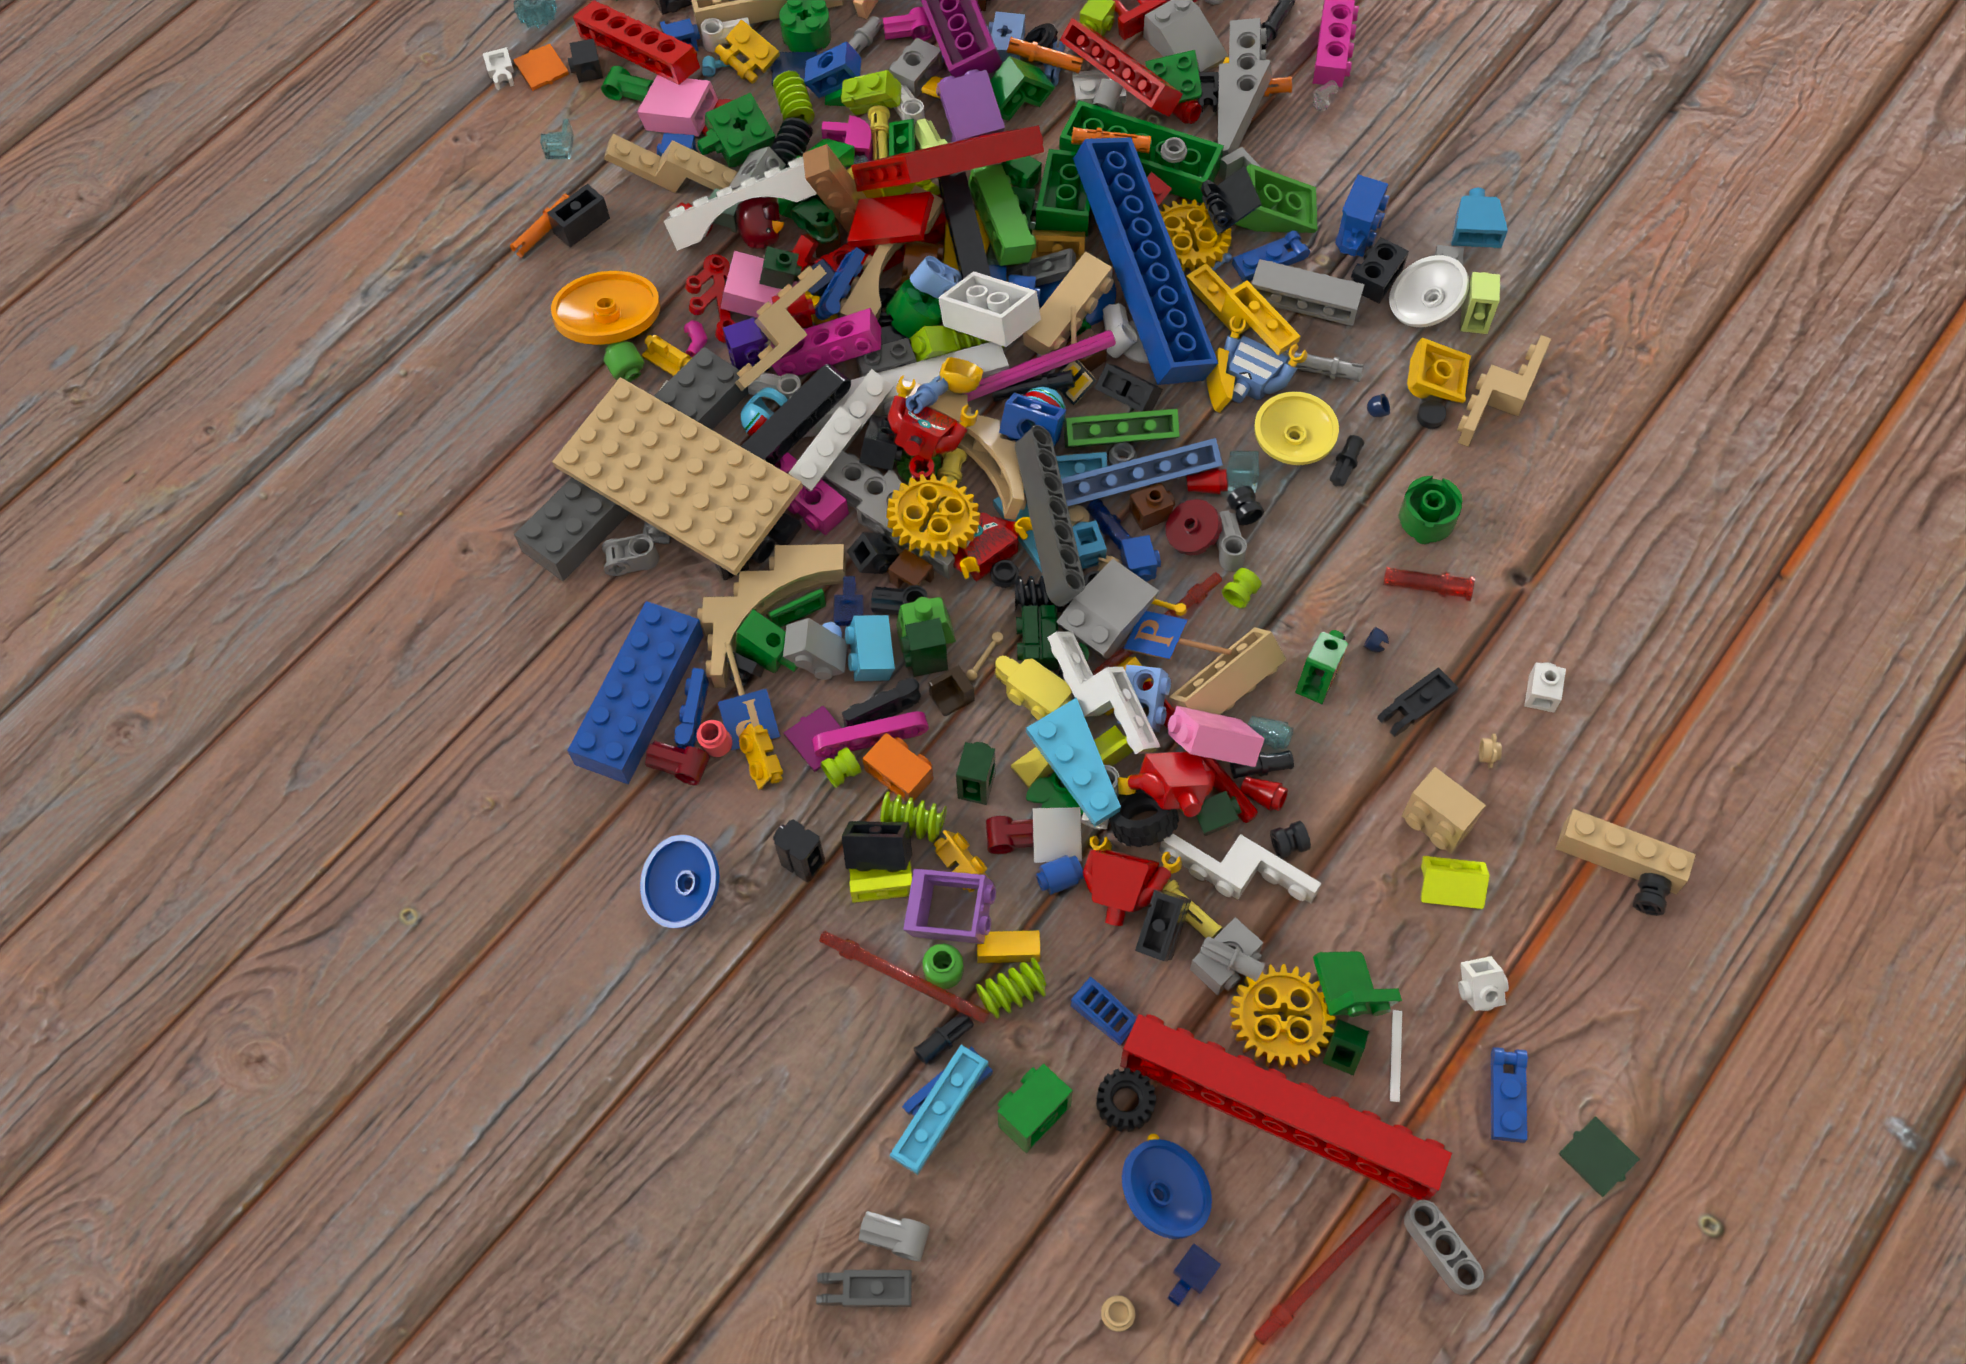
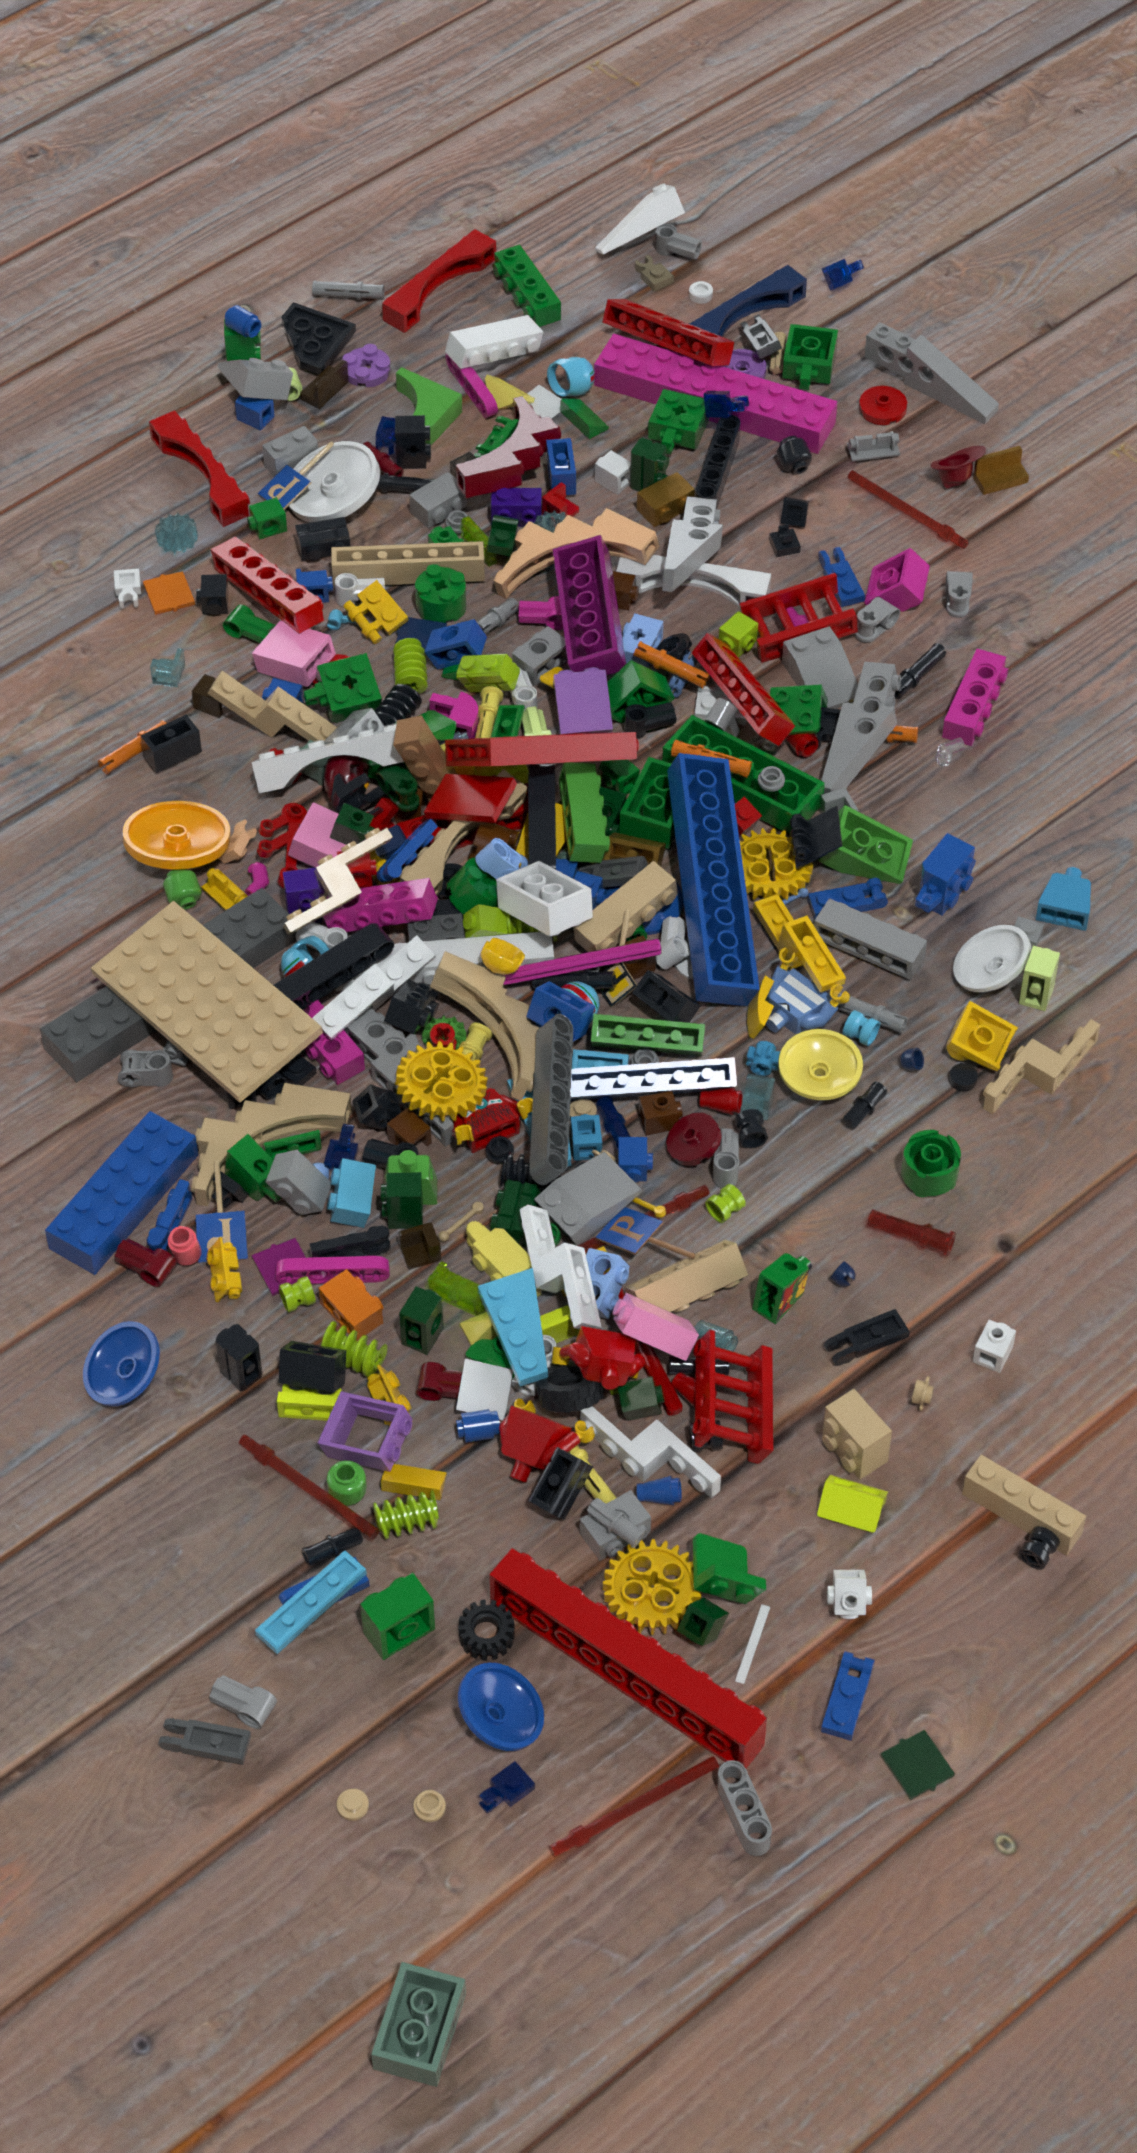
camera: 10 degrees right, 10 degrees down
red torso [888,375,978,459] -> none
medium blue pin [906,376,948,414] -> none
blue slope [1070,977,1137,1046] -> none
black brick [1351,237,1409,304] -> none
none -> dark brown panel [192,674,223,718]
none -> light nougat plate [218,819,257,864]
none -> black piece [331,773,387,818]
none -> tan plate [337,1789,369,1821]
none -> clear neon green hinge [428,1261,488,1316]
none -> black piece [624,702,677,739]
none -> blue cone [637,1475,682,1506]
none -> red fence [693,1330,773,1464]
none -> dark azure gear [746,1041,781,1076]
none -> medium azure wheel [843,1010,880,1046]

